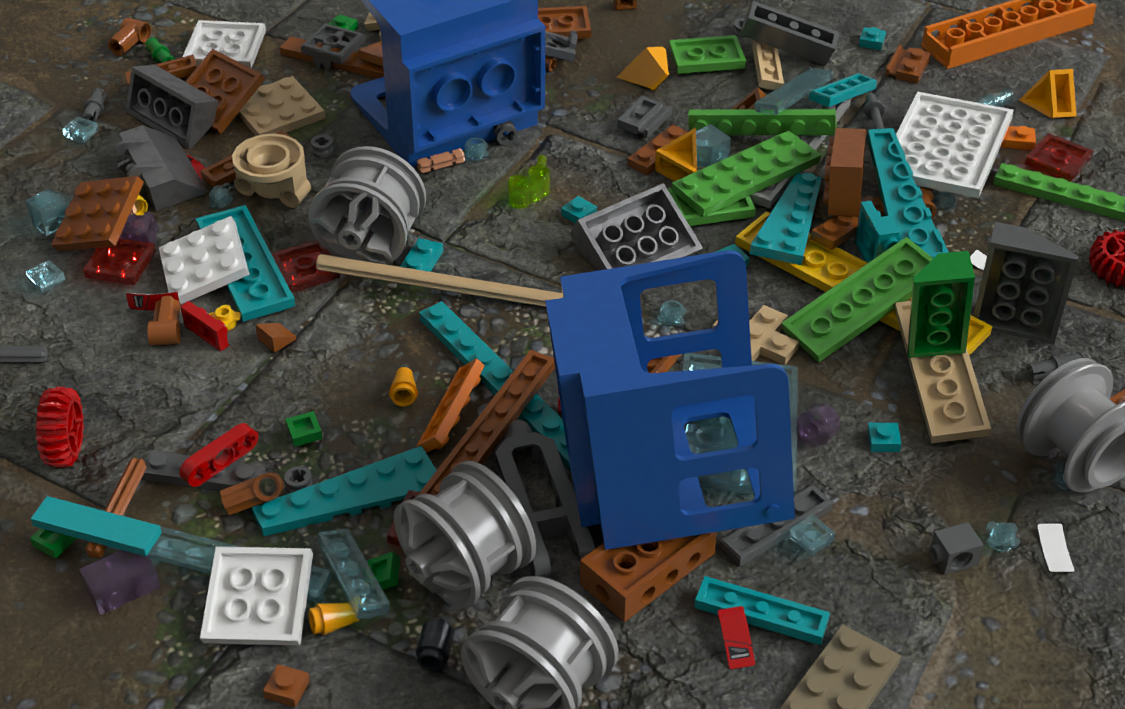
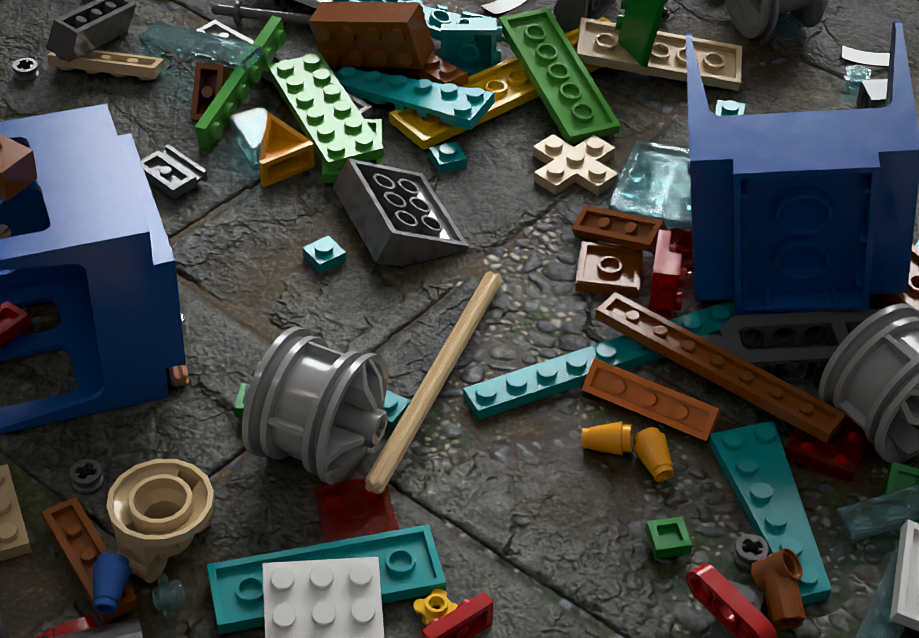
camera: 80 degrees left, 0 degrees up
dark orange slope [256,323,297,353] -> none
clear neon green beam [508,155,550,209] -> none
dark orange plate [627,125,688,175] -> none
clear light blue plate [657,300,687,326] -> none
bright green plate [669,35,746,74] -> none
teal tile [808,73,877,107] -> none
none -> blue cone [93,553,132,614]
none -> light orange cone [633,427,675,482]

